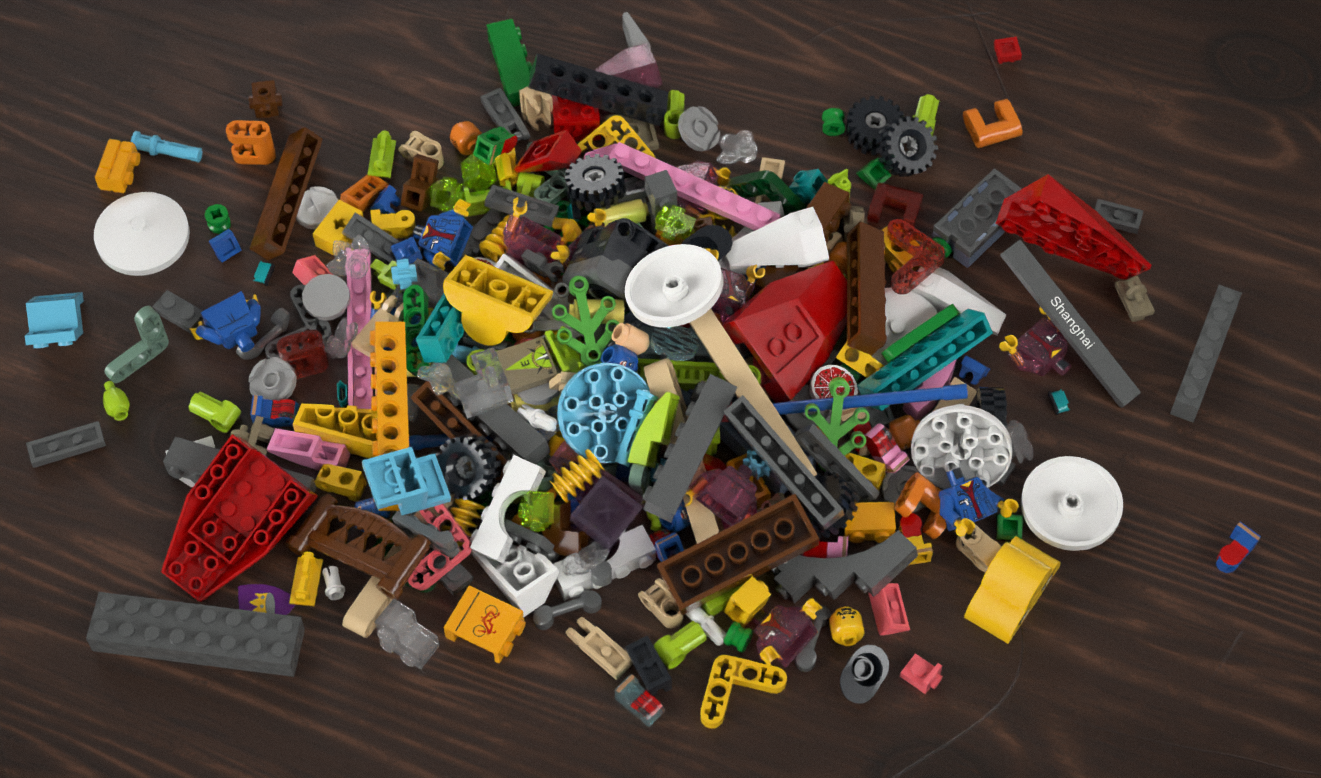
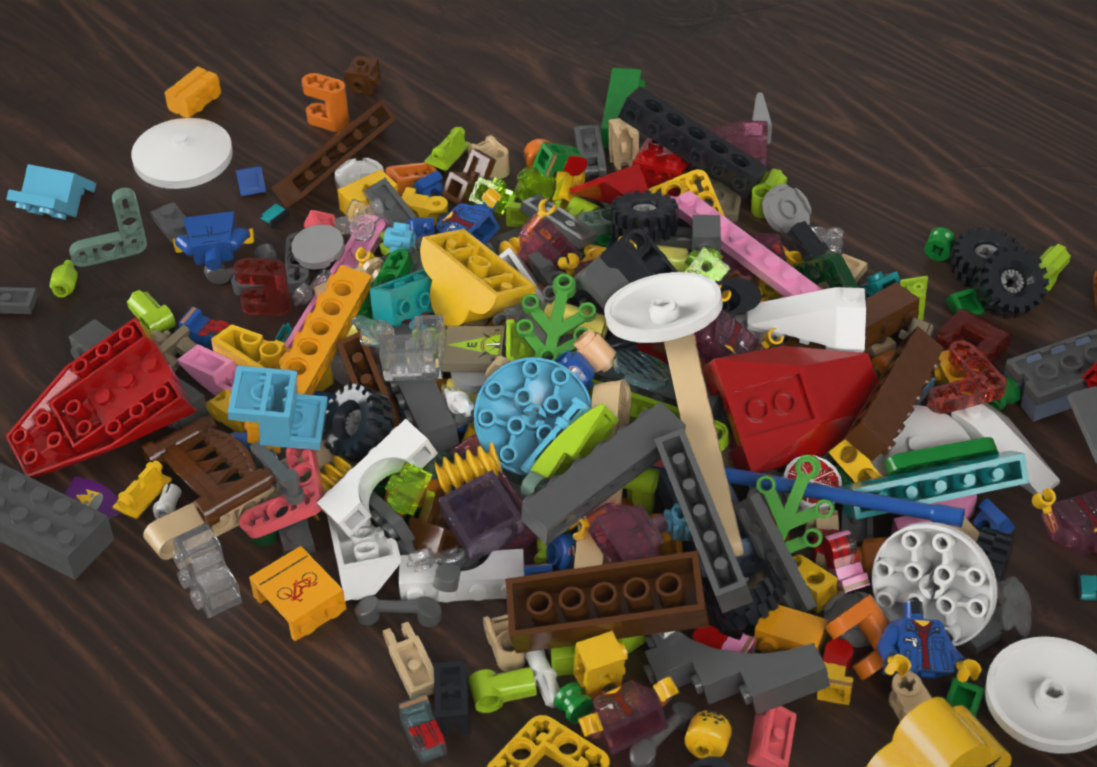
camera: 25 degrees right, 15 degrees down
medium azure pin [131,131,203,163] -> none
green wheel [205,204,231,234] -> none
light grey tile [248,357,297,400] -> none
none -> black piece [787,221,831,273]

